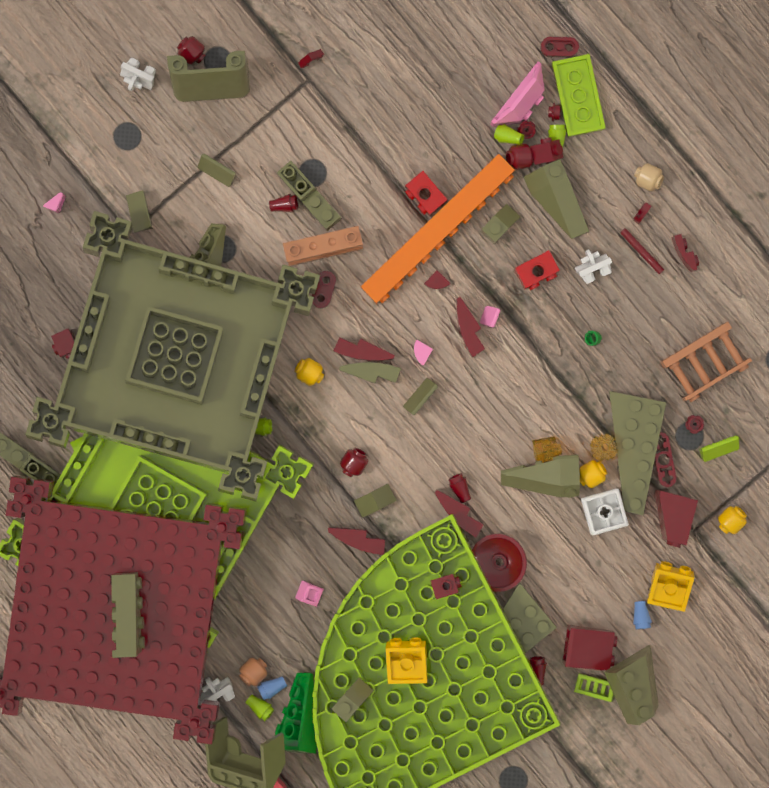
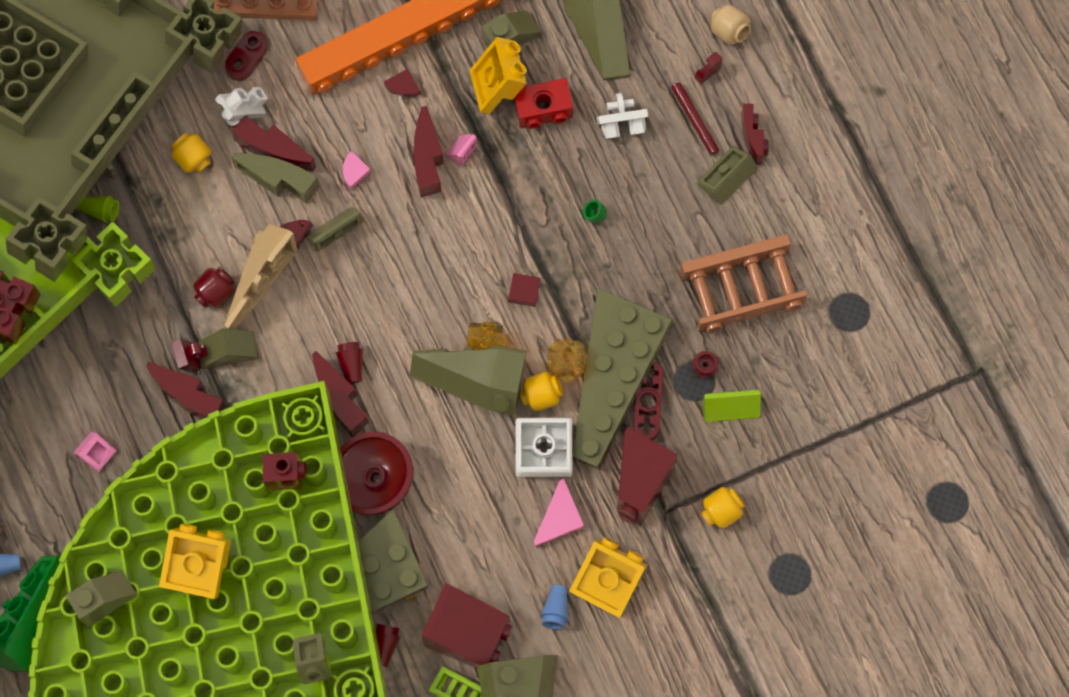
camera: 10 degrees right, 15 degrees down
none -> dark red tile [171,339,208,373]
none -> white hips [215,87,268,126]
none -> tan wedge [224,224,298,330]
none -> dark red tile [280,220,313,248]
none -> olive bracket [293,633,331,684]
none -> yellow plate [469,37,527,114]
none -> dark red tile [508,273,541,307]
none -> bright pink tile [534,478,584,547]
none -> olive slope [697,146,757,204]

